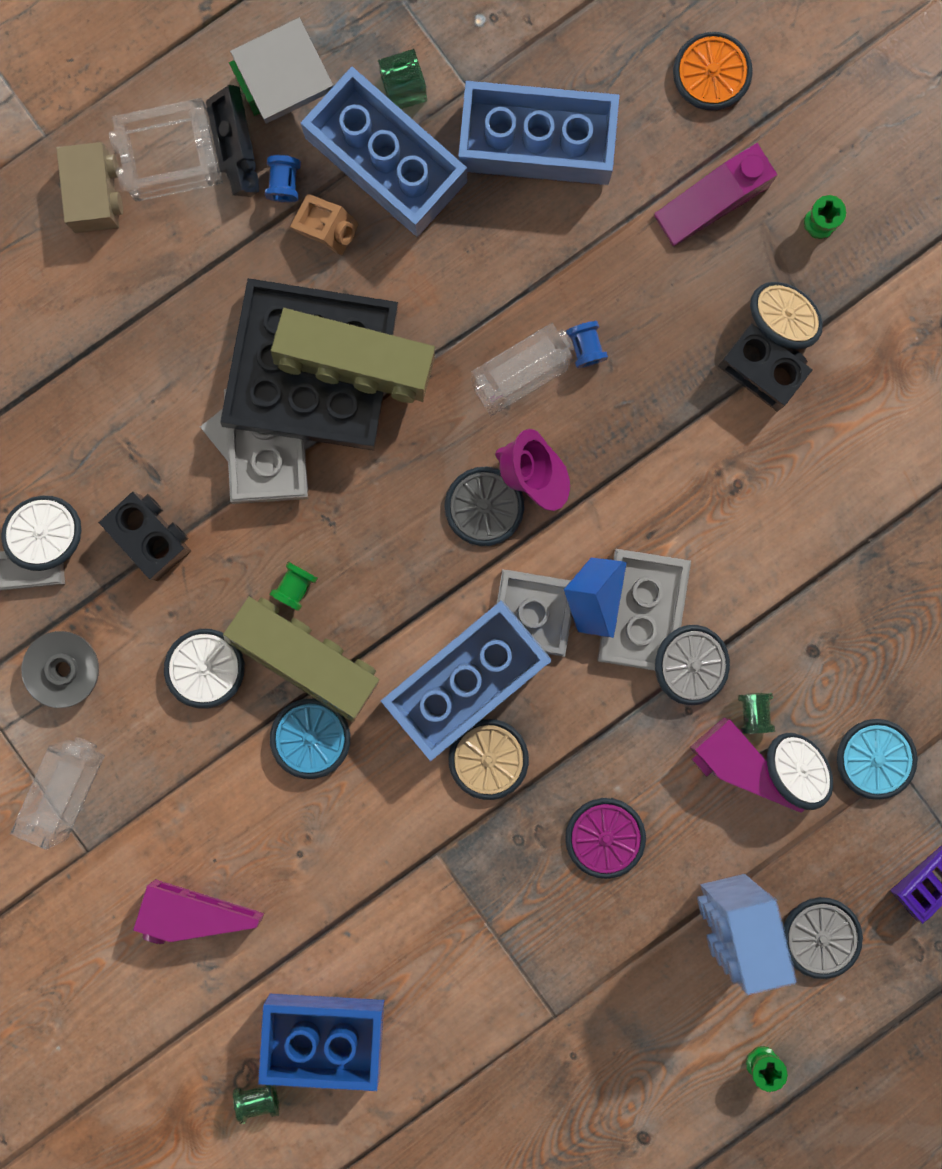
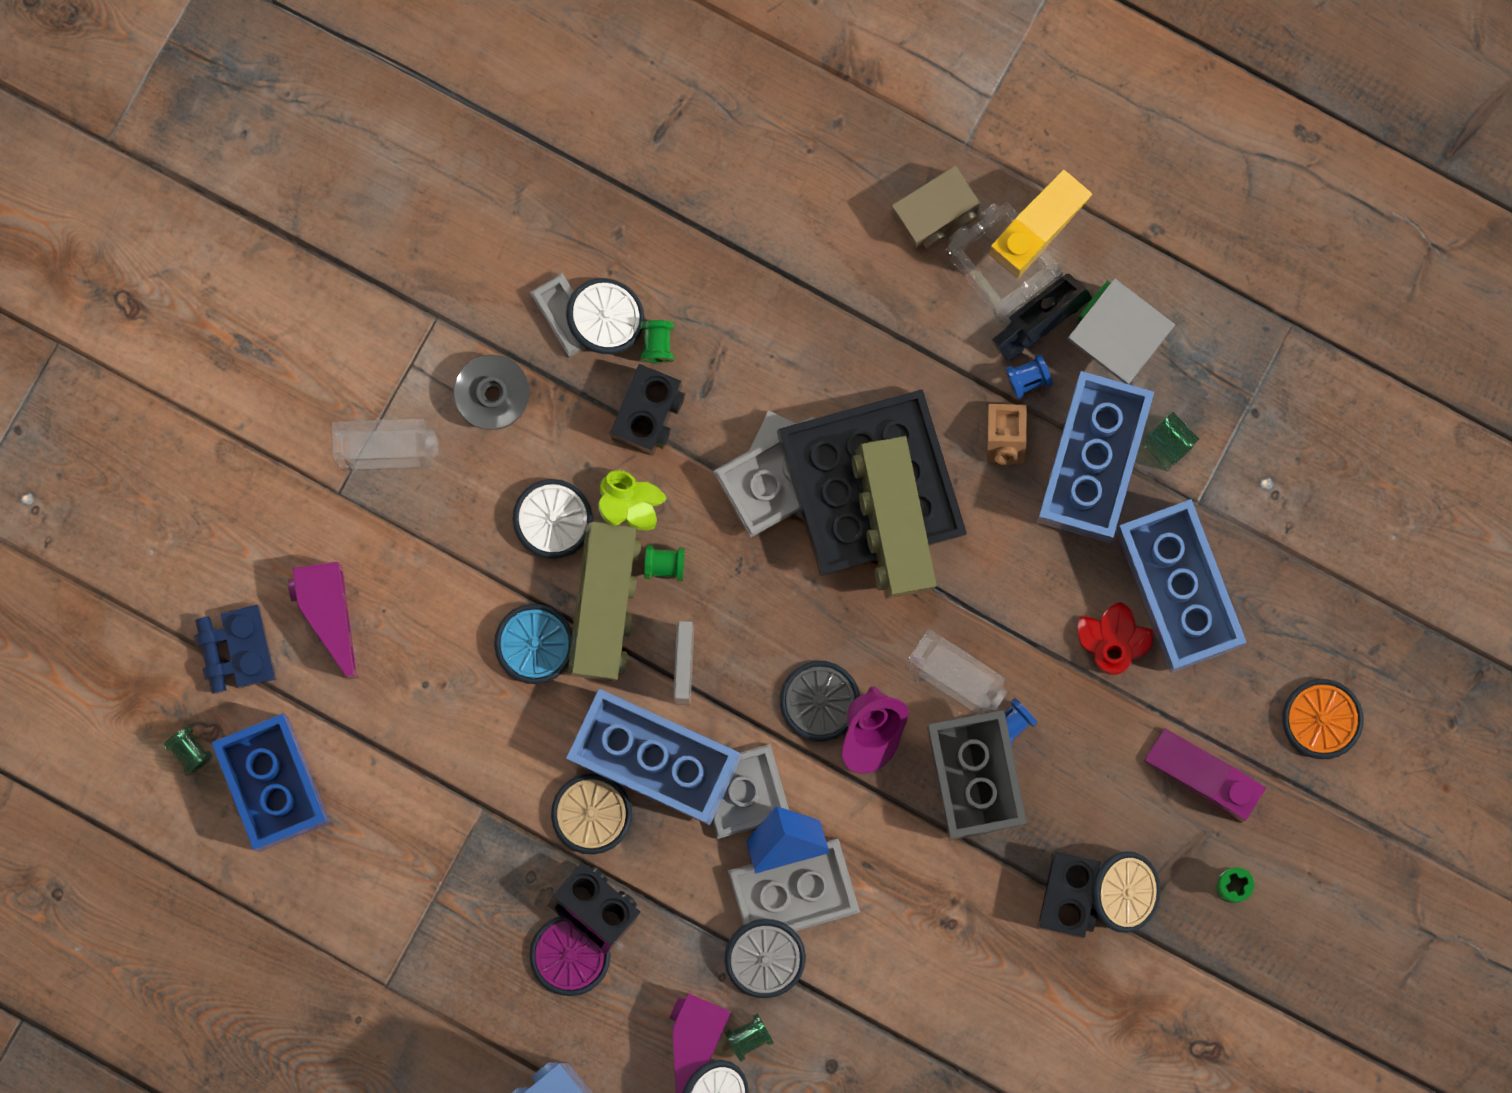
camera: 70 degrees right, 5 degrees down
none -> dark blue plate [195,605,277,694]
none -> black brick [547,862,641,955]
none -> lime plate [598,470,667,530]
none -> green bush [640,320,675,363]
none -> light grey tile [673,621,694,706]
none -> dark grey slope [927,710,1027,841]
none -> yellow slope [989,170,1093,280]
none -> red plate [1077,602,1153,675]

